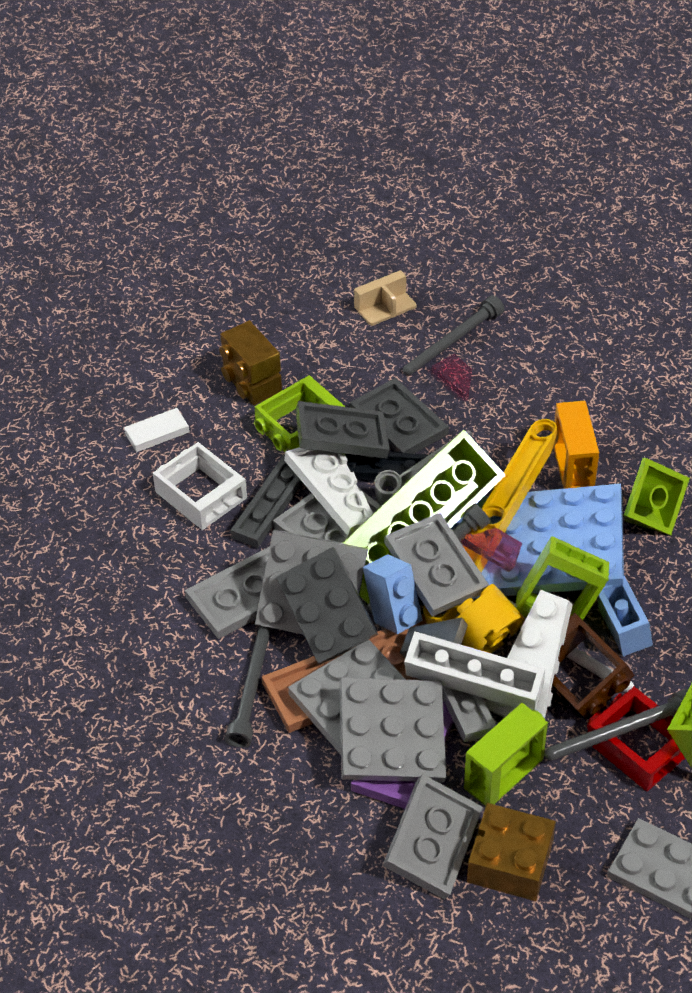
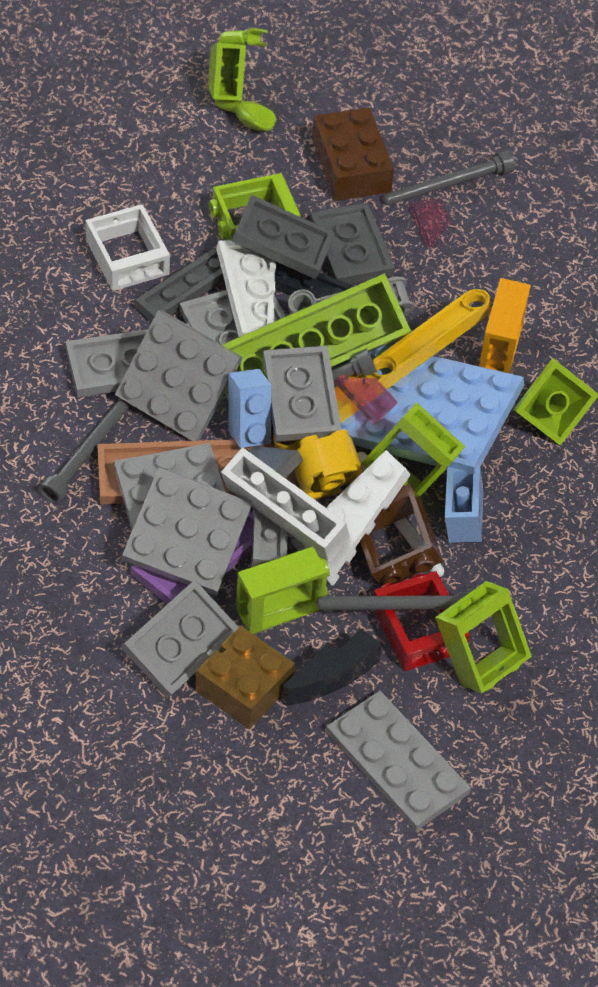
camera: 15 degrees right, 5 degrees up
white tile [124,408,189,452] -> none
pearl gold piece [219,320,282,406] -> none
dark grey plate [276,547,378,665] -> none
tan panel [354,270,416,326] -> none
none -> lime torso [208,28,276,131]
none -> black slope [281,629,382,706]
none -> reddish brown brick [312,107,394,201]

